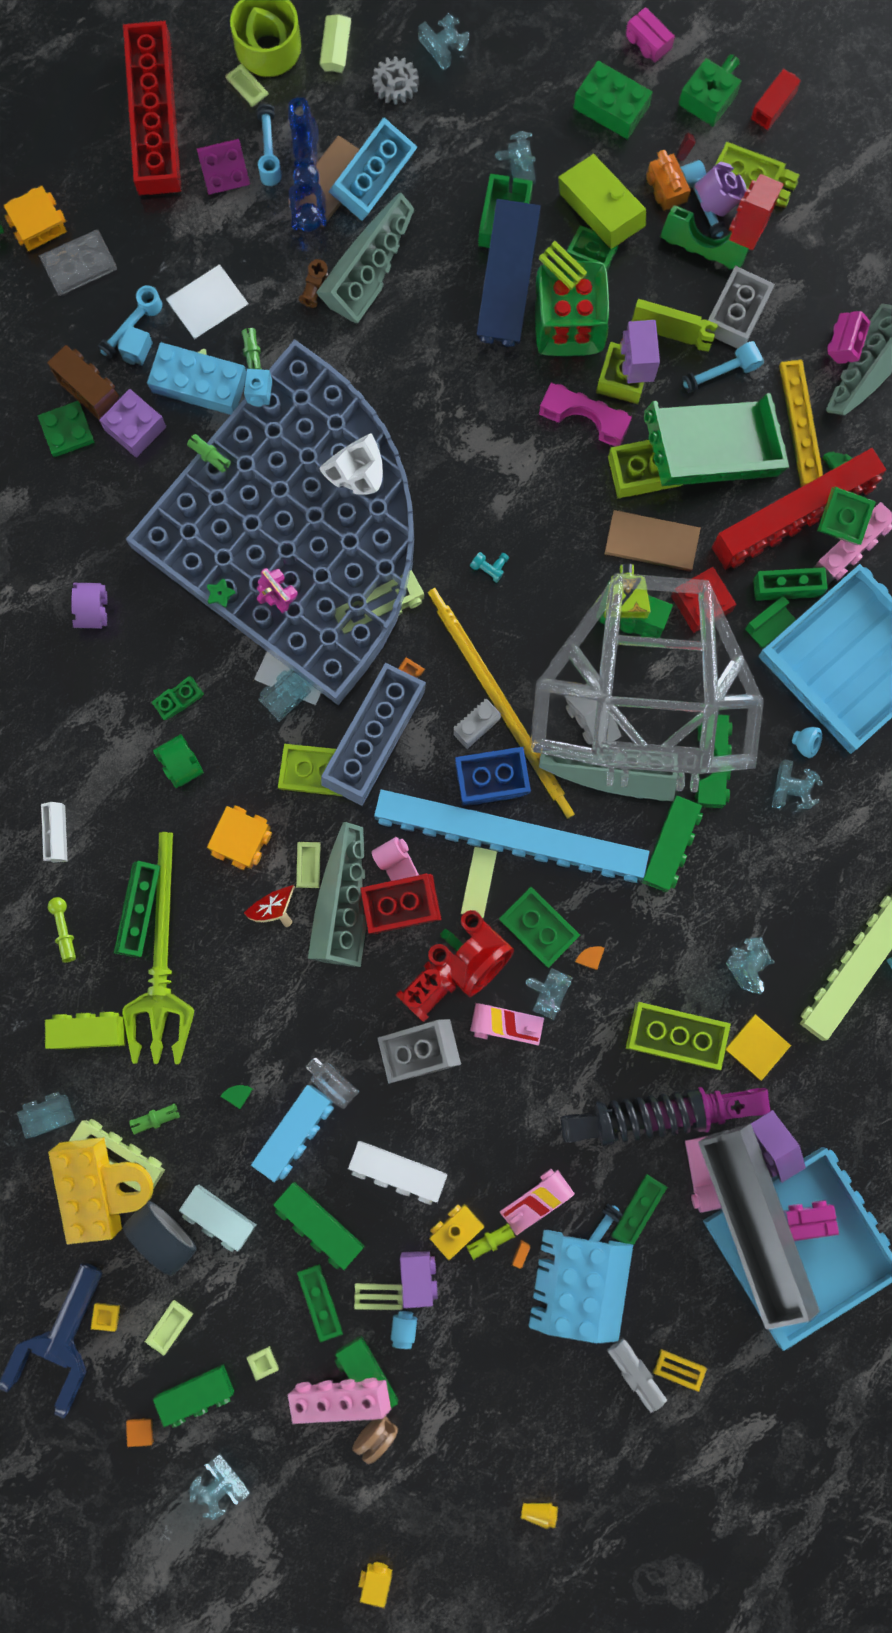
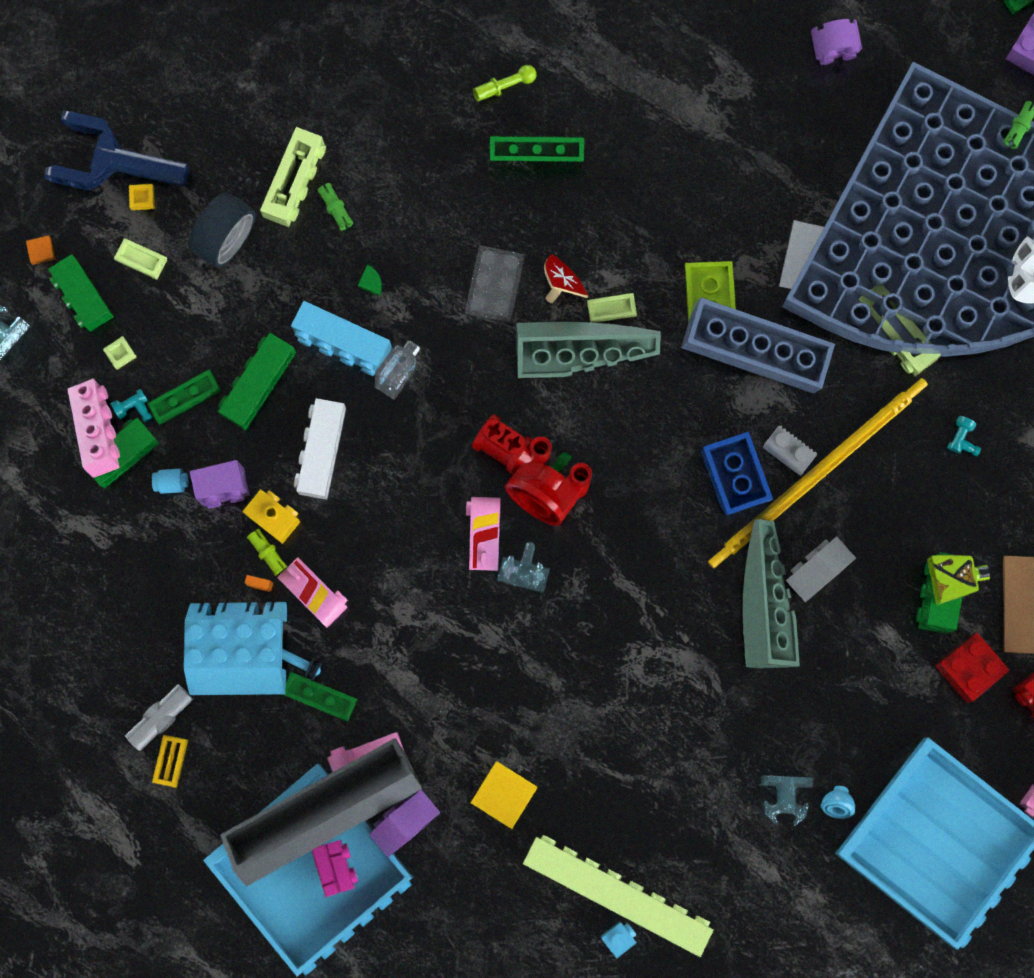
camera: 85 degrees right, 0 degrees up
clear light blue brick [17,1092,75,1139] -> none
white piece [41,802,67,863] -> none
lime brick [45,1012,126,1049] -> none
yellow brick [48,1137,153,1244] -> none
lime piece [123,832,194,1064] -> none
green slope [152,676,205,720] -> none
green brick [153,734,204,788] -> none
light aqua brick [179,1185,257,1252] -> none
green plate [207,579,236,607] -> none
light orange brick [207,805,272,870] -> none
dark pink hips [257,568,298,613] -> none
clear light blue brick [258,669,312,722] -> none
medium nougat head [353,1416,398,1464] -> none
yellowish green tile [355,1283,403,1310] -> none
red brick [360,874,441,934] -> none
bright pink door [372,837,419,881] -> none
medium azure brick [374,790,649,883] -> none
light grey slope [378,1019,461,1083] -> none
orange tile [398,657,425,678] -> none
yellowish green tile [461,847,497,918] -> none
green plate [499,887,580,968] -> none
yellow cone [521,1503,558,1529] -> none
clear windscreen [530,573,764,792] -> none
black piece [560,1087,770,1147] -> none
orange tile [575,947,604,970] -> none
lime brick [626,1002,731,1070] -> none
green brick [641,795,703,892] -> none
green arch [695,714,733,809] -> none
clear light blue piece [726,937,774,995] -> none
green panel [745,596,796,648] -> none
green brick [753,567,828,601] -> none
none -> teal piece [110,389,152,422]
none -> clear plate [465,245,525,323]

